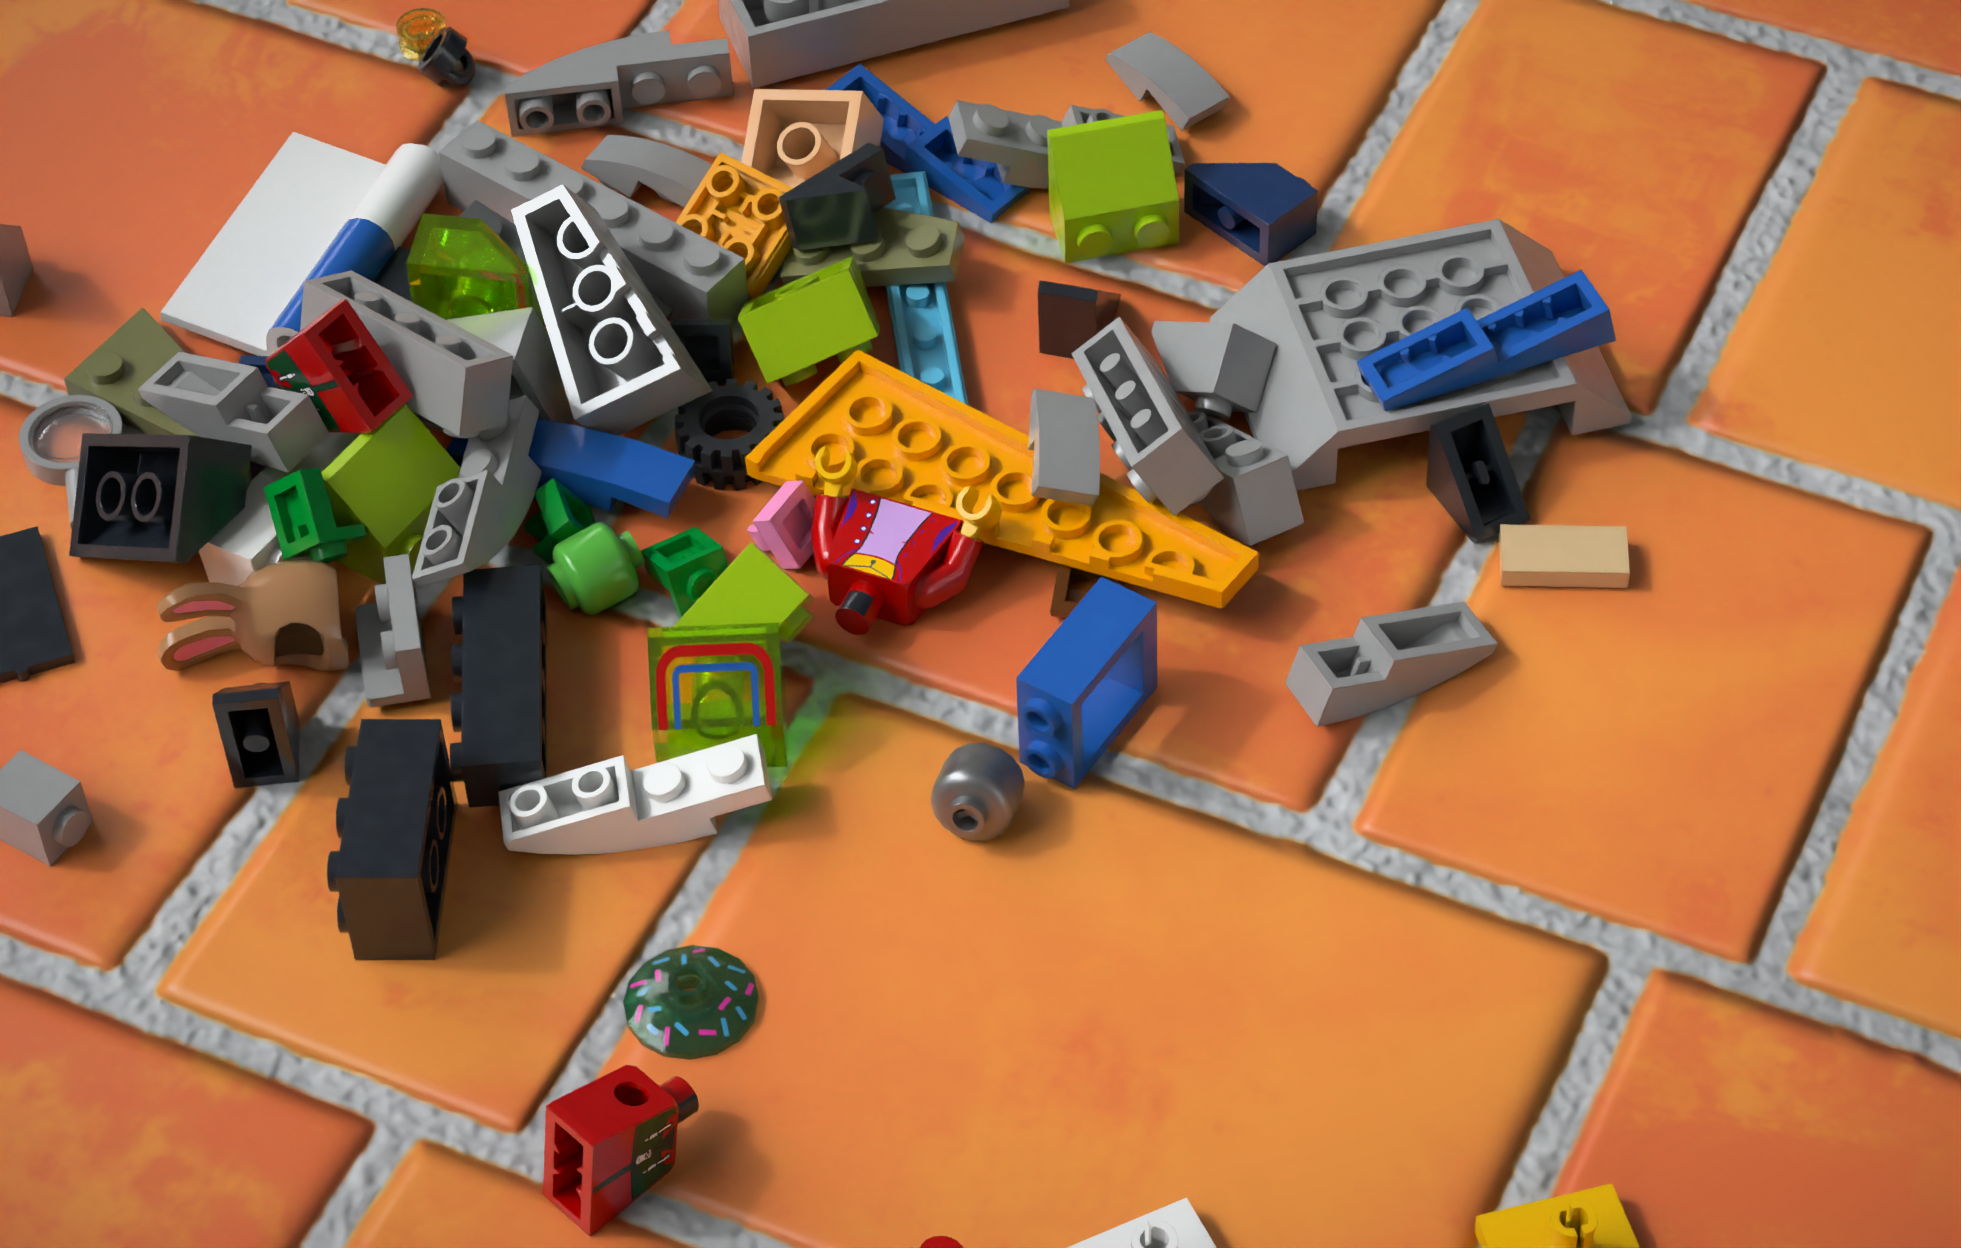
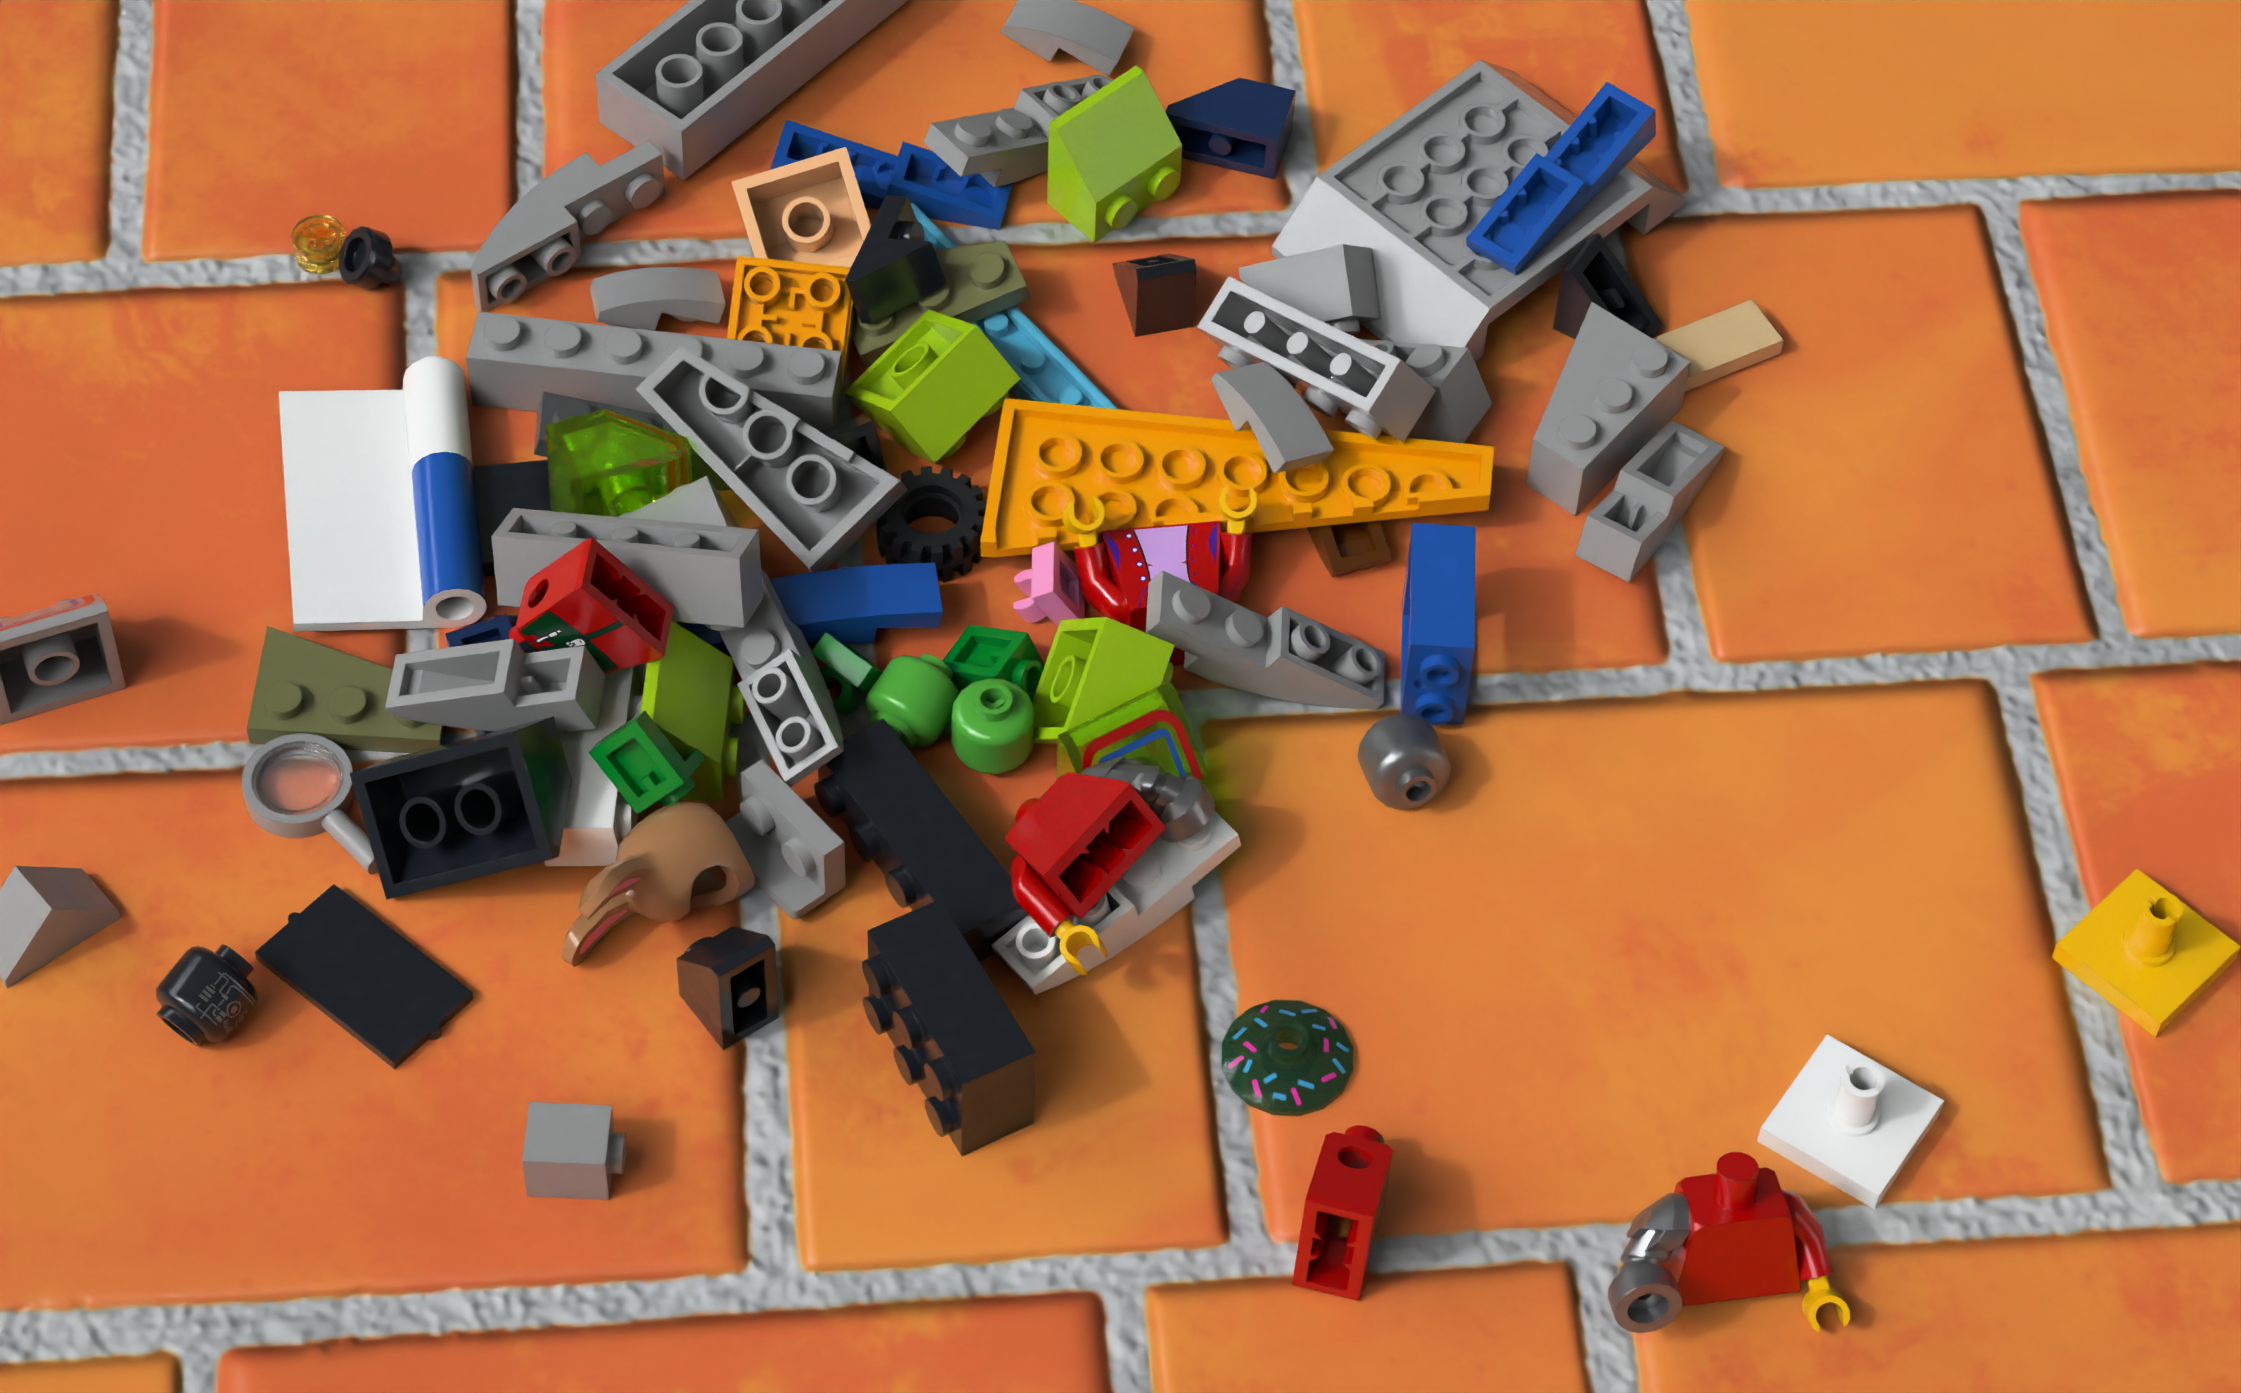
camera: 35 degrees left, 5 degrees up
none -> bright green head [952,678,1035,774]
none -> red torso [1005,756,1215,976]
none -> light grey slope [1146,571,1385,709]
none -> light grey wedge [1526,302,1690,516]

